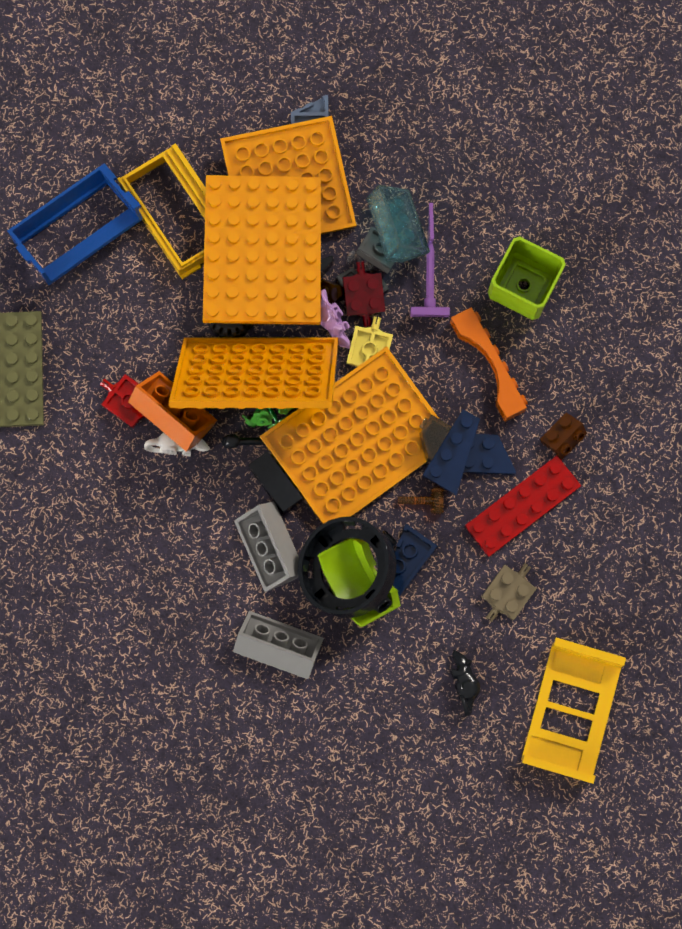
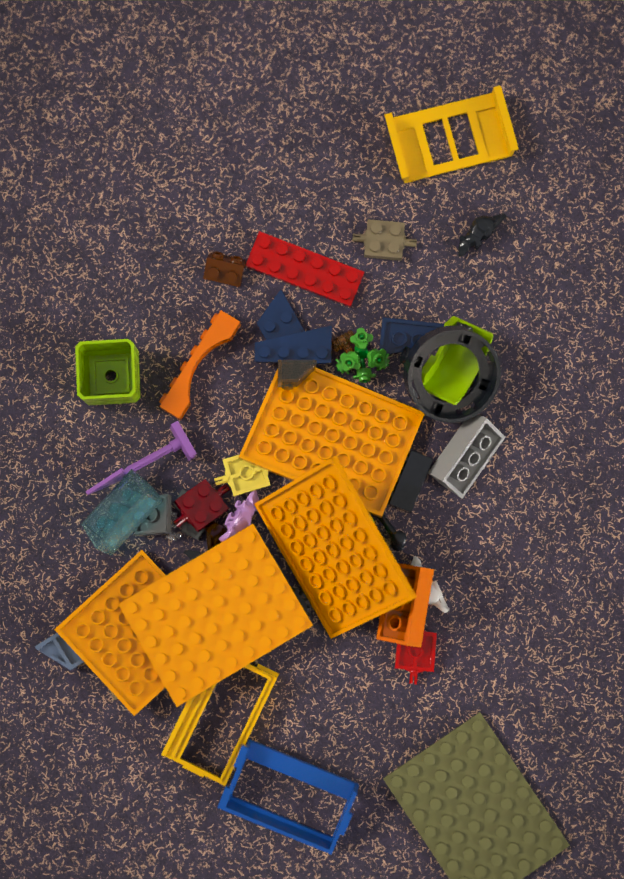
camera: 115 degrees left, 5 degrees up
light grey slope [233,611,324,679] -> none
none -> bright green plant [335,328,390,383]

